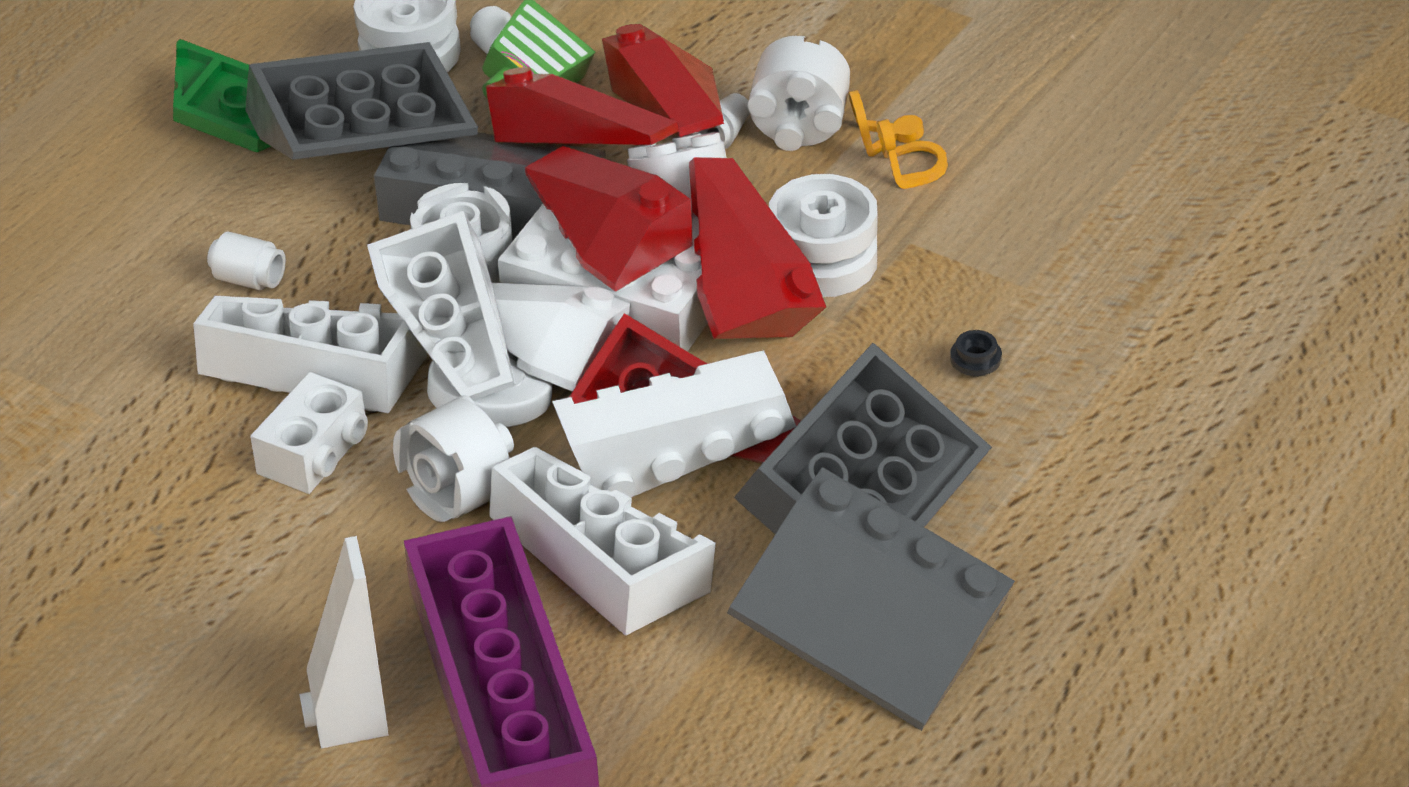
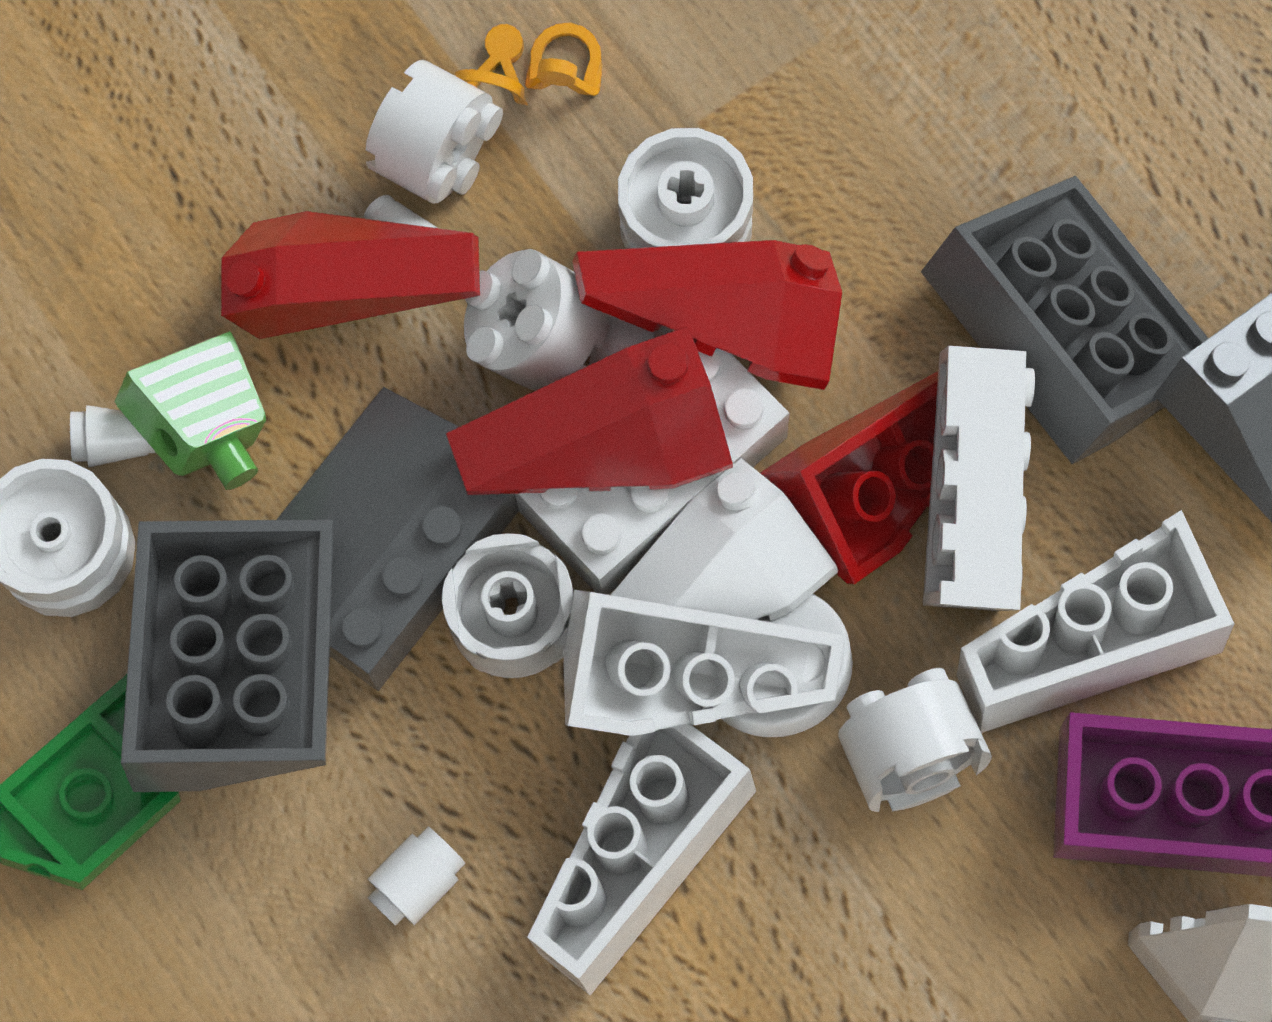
camera: 65 degrees left, 30 degrees up
white brick [250,372,368,494] -> none
red wedge [486,67,679,145] -> none
black plate [950,330,1002,377] -> none

